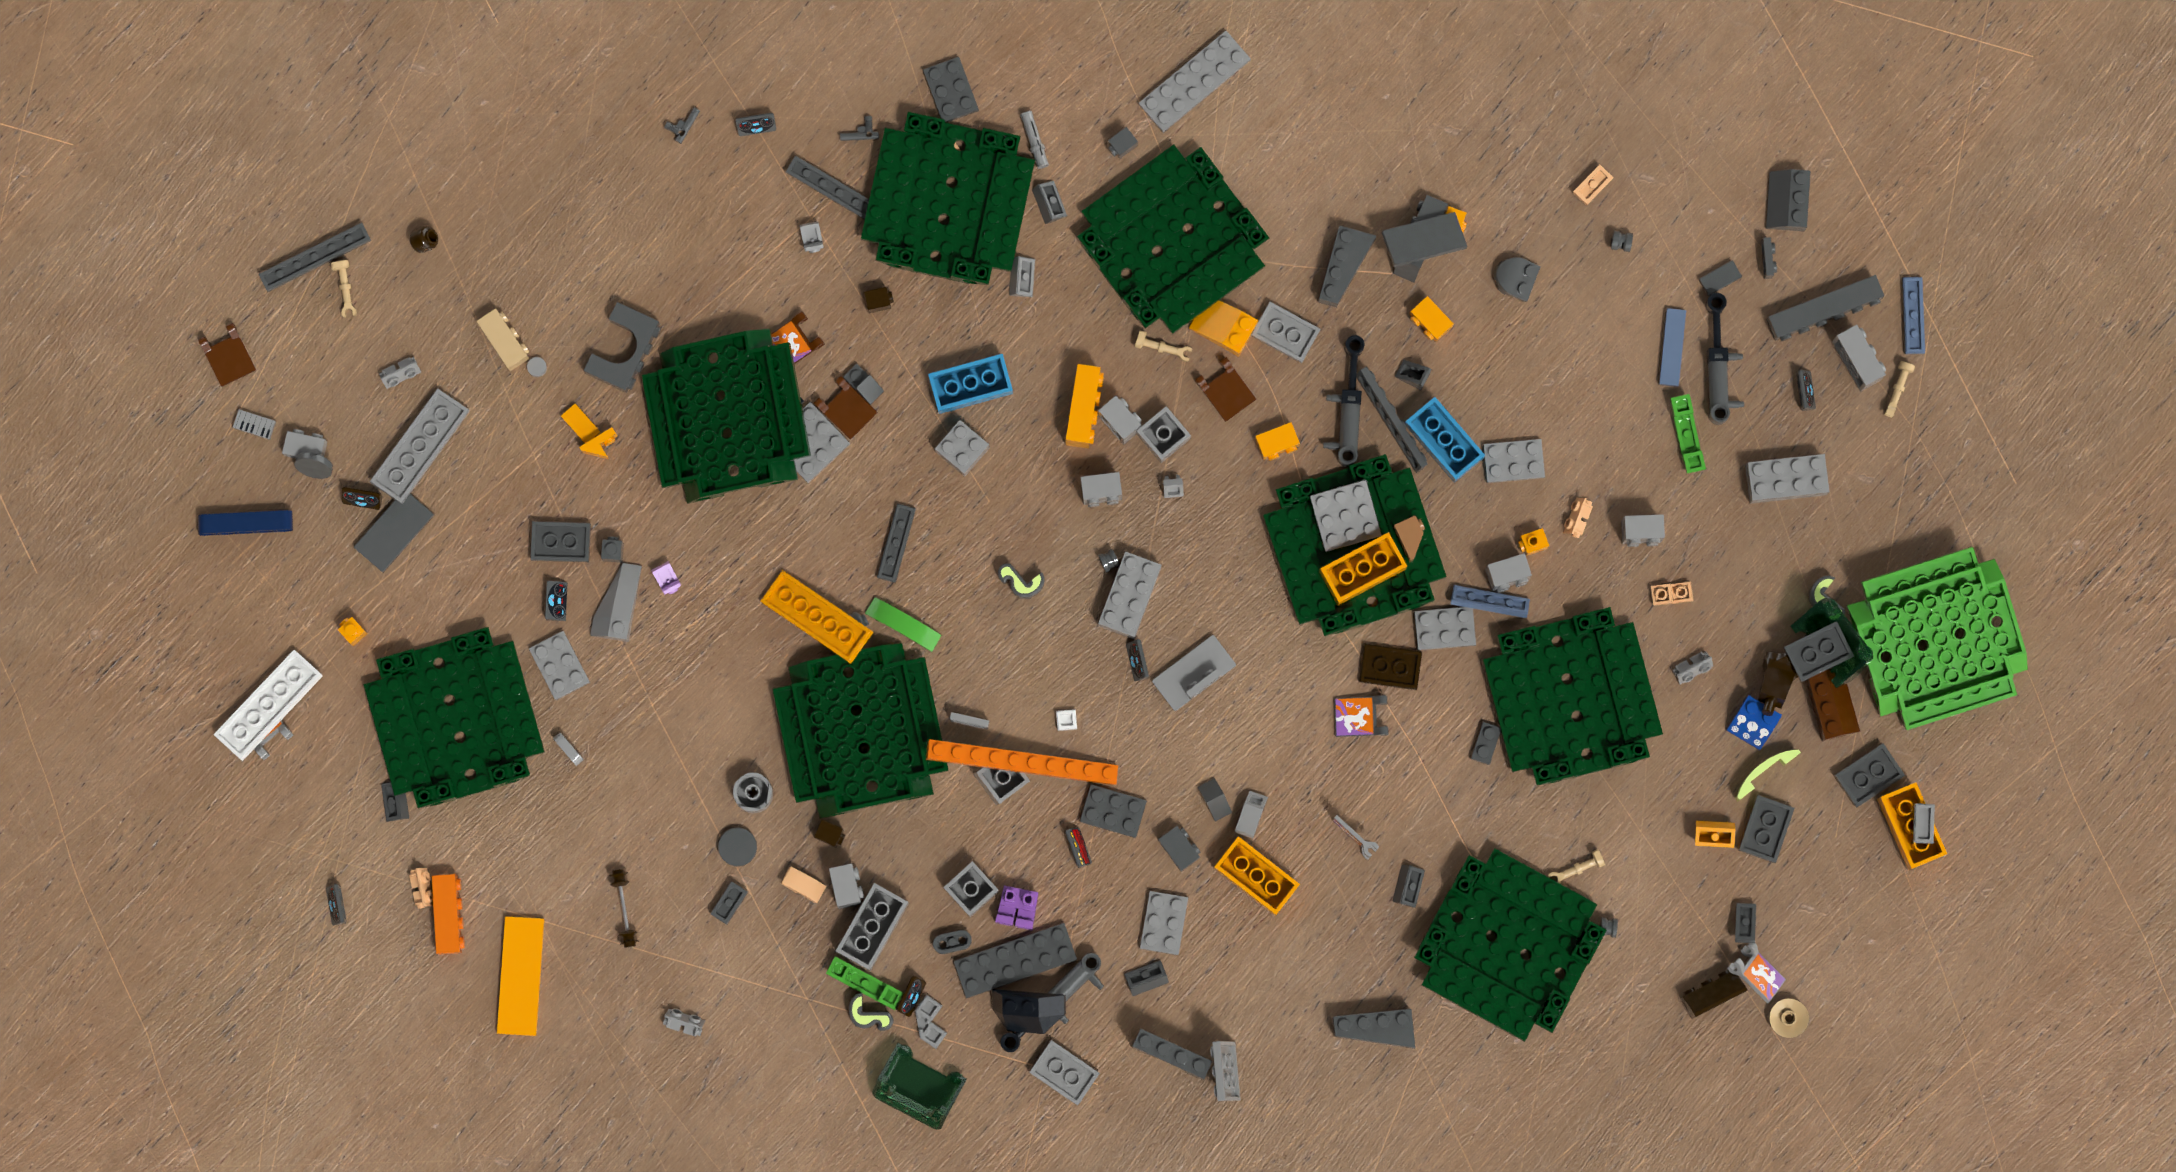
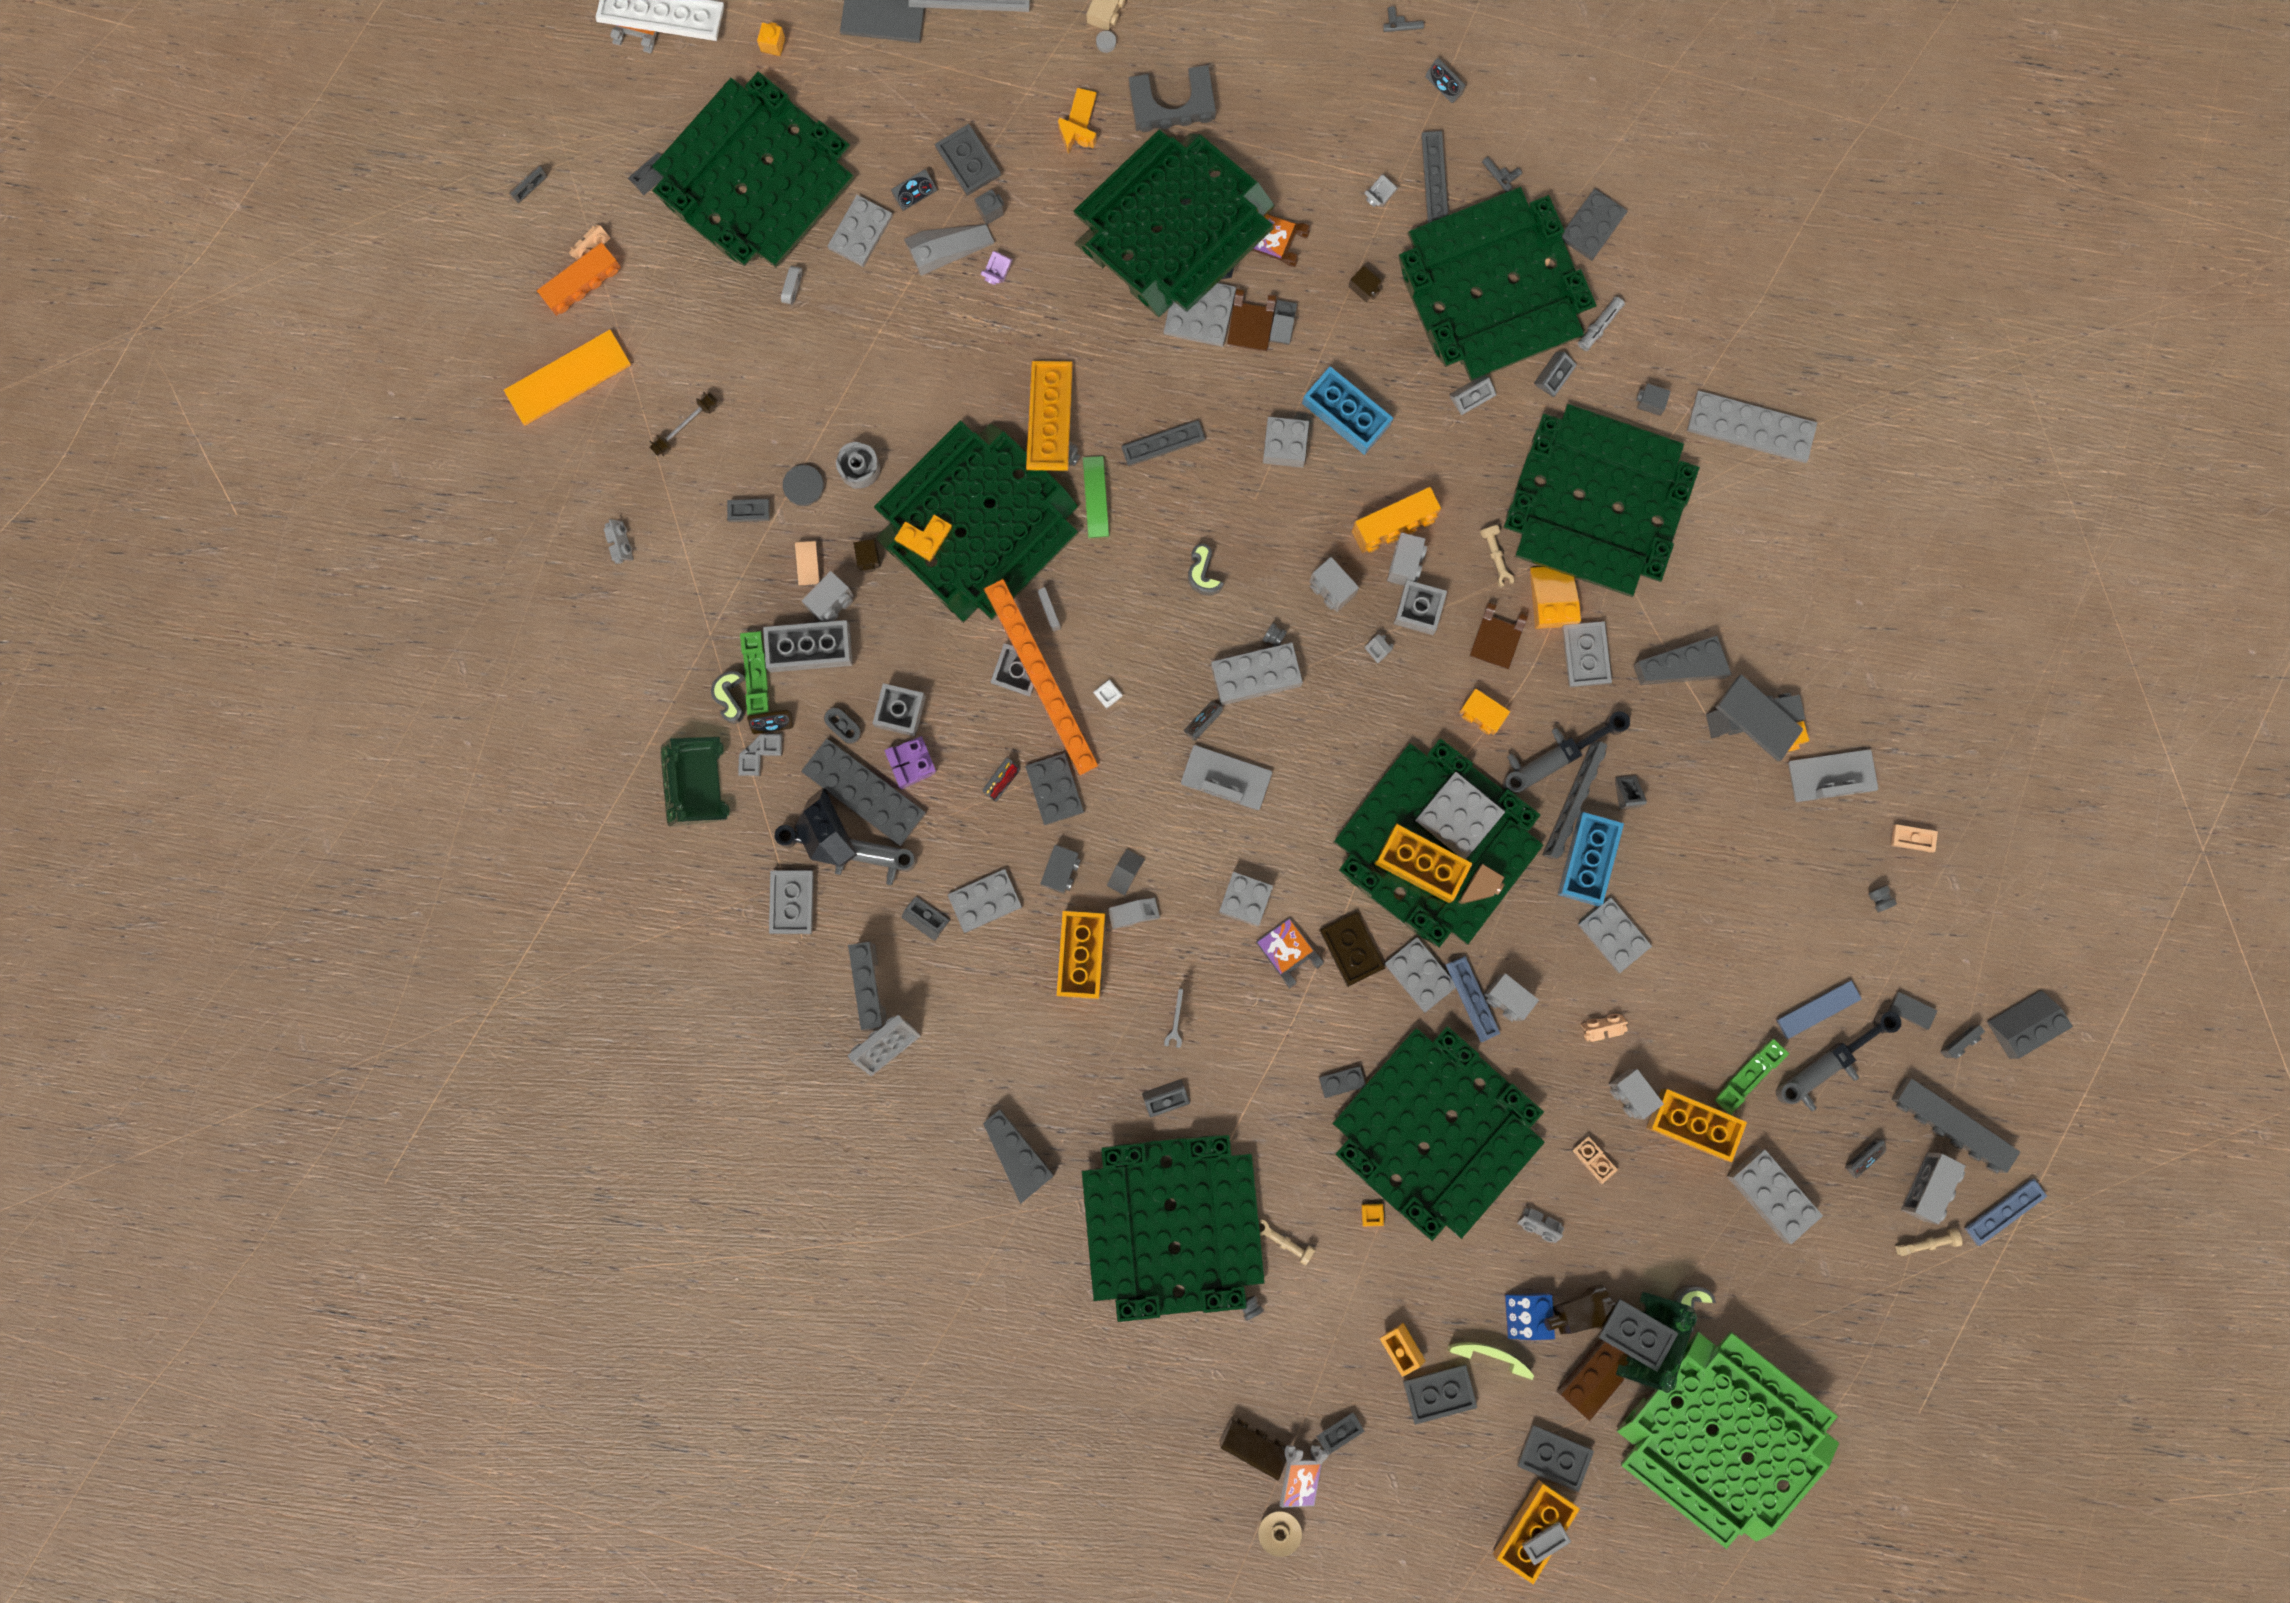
camera: 55 degrees right, 0 degrees up
light orange brick [1410,296,1454,342] -> none
dark grey slope [1494,257,1541,302] -> none
light orange brick [1518,528,1549,556] -> none
none -> light orange plate [895,515,952,562]
none -> light grey brick [1219,872,1273,927]
none -> light orange tile [1361,1204,1384,1226]
none -> light orange brick [1646,1089,1747,1162]
none -> light grey bracket [1788,750,1878,802]

